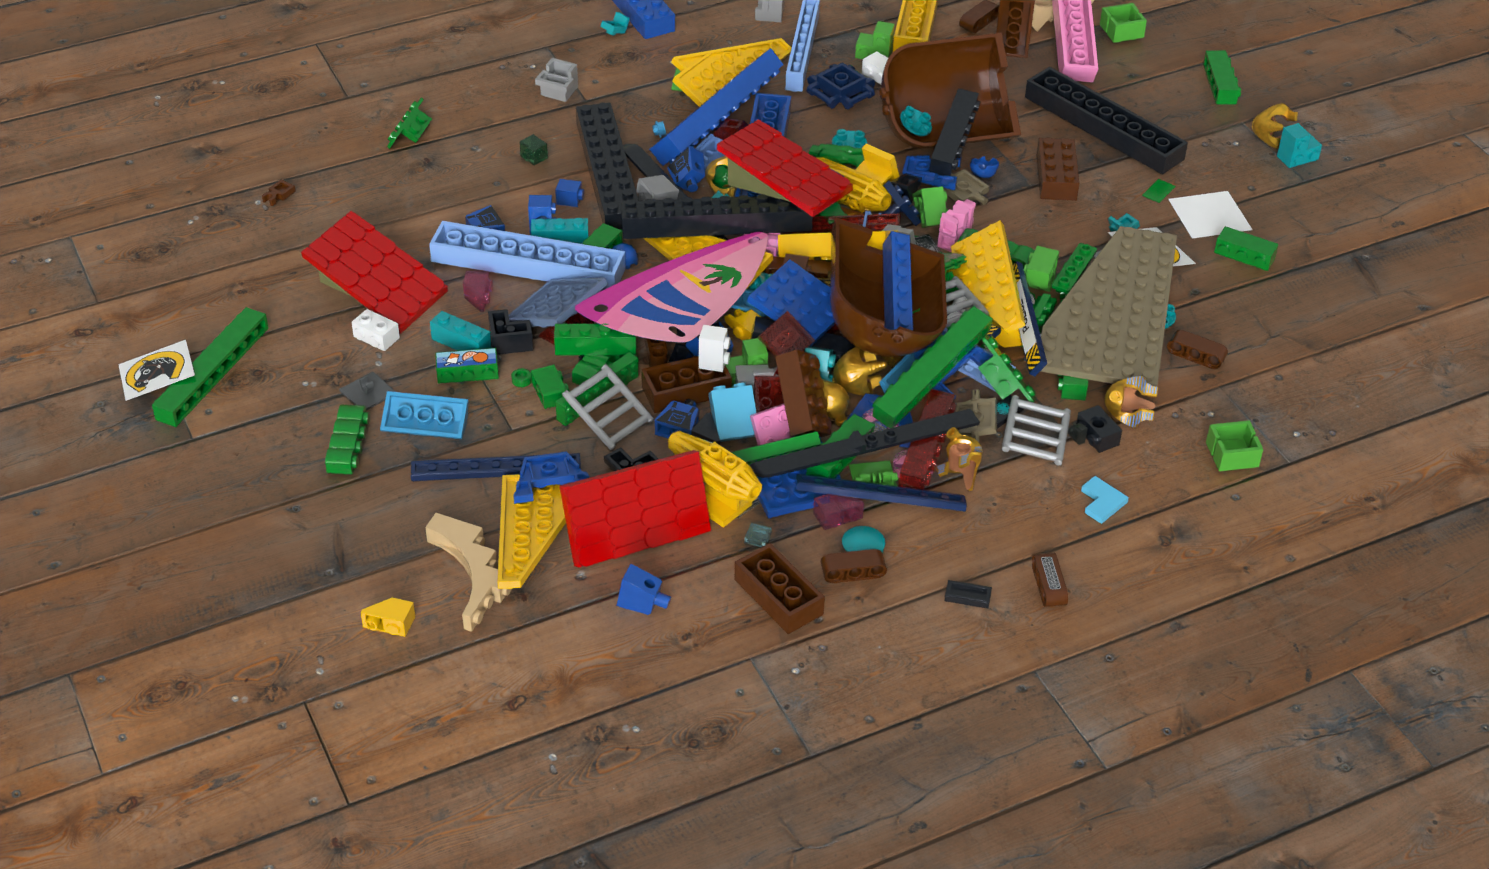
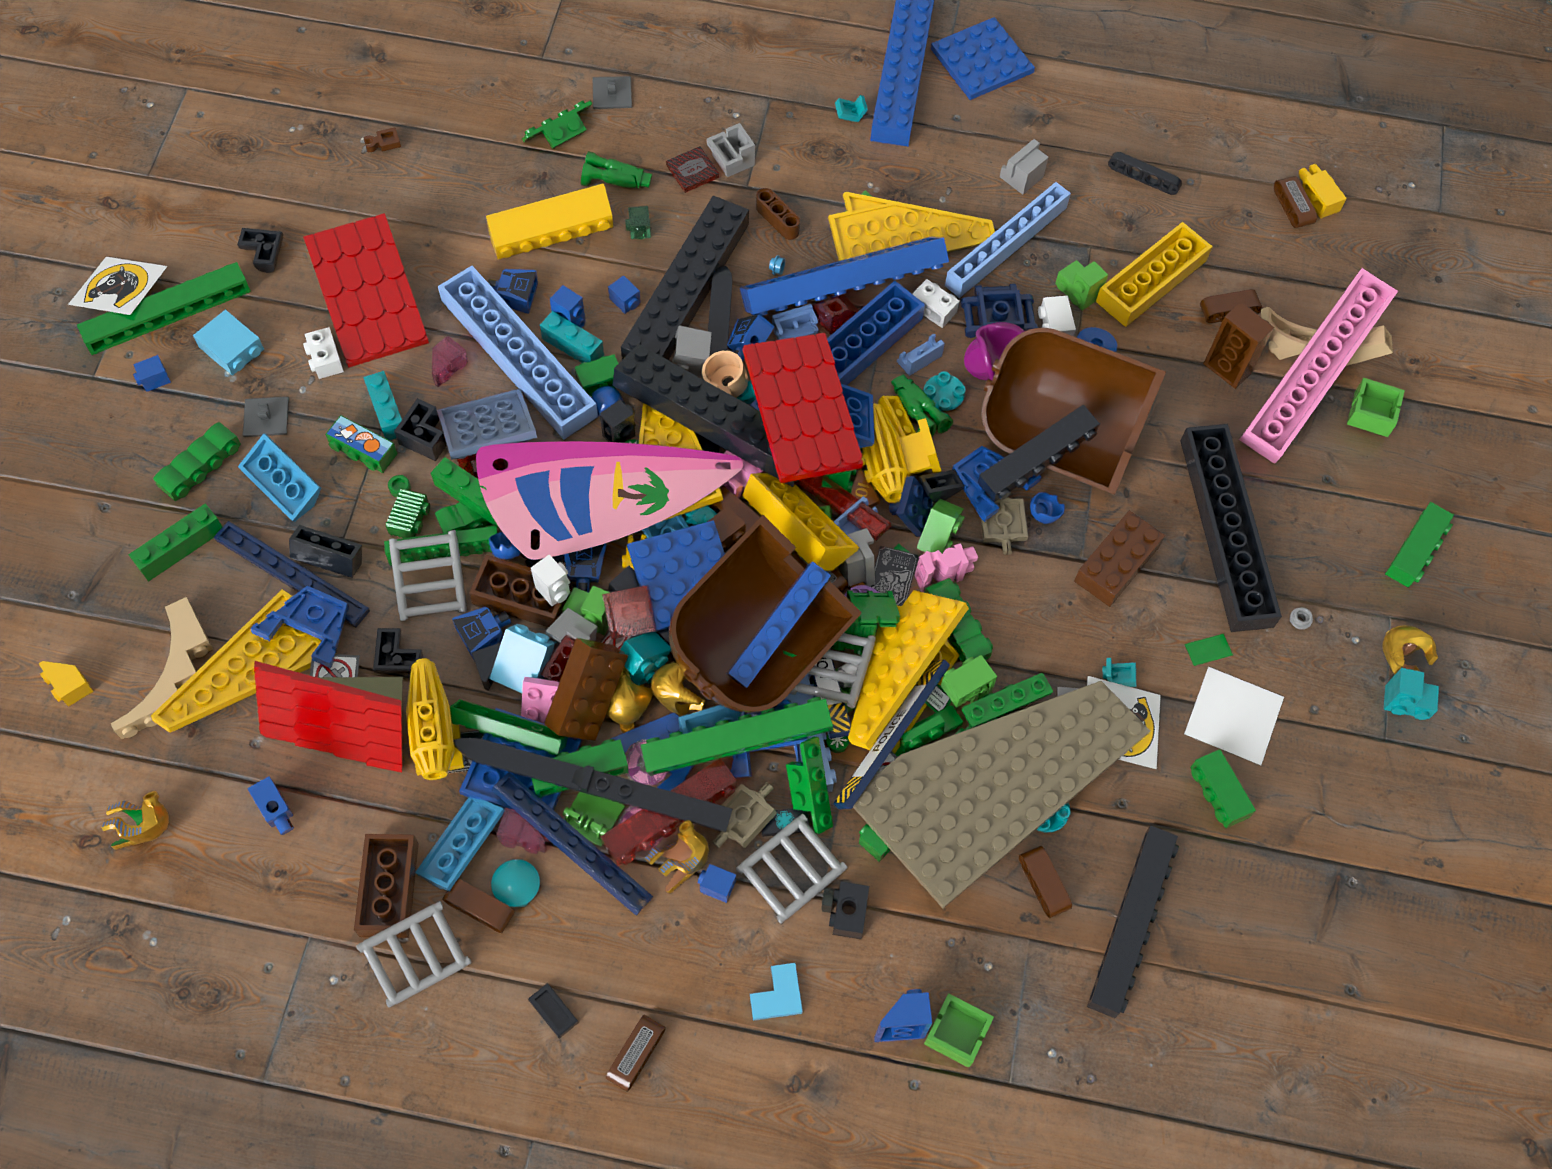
camera: 35 degrees right, 20 degrees up
clear light blue tile [744,523,772,547] -> none
teal dish [900,106,932,136] -> none
piece [1105,376,1158,428] -> none
none -> pearl gold piece [101,791,169,850]
none -> green brick [128,504,222,582]
none -> blue brick [133,355,171,392]
none -> medium azure brick [193,310,264,376]
none -> black brick [237,228,283,273]
none -> black brick [289,525,362,578]
none -> light grey bar [356,901,472,1008]
none -> dark azure slope [416,797,505,891]
none -> yellow slope [486,184,613,259]
none -> blue hair [488,532,521,560]
none -> green piece [581,151,652,189]
none -> dark grey piece [593,76,632,109]
none -> black brick [600,400,636,443]
none -> tile [666,146,719,193]
none -> blue brick [697,864,736,903]
none -> light nougat piece [702,351,749,398]
none -> reddish brown beam [756,188,800,240]
none -> blue slope [874,989,932,1042]
none -> medium blue hinge [897,334,945,376]
none -> white brick [913,279,959,328]
none -> magenta piece [964,322,1024,380]
none -> black brick [1087,826,1179,1019]
none -> light grey plate [1290,607,1313,629]

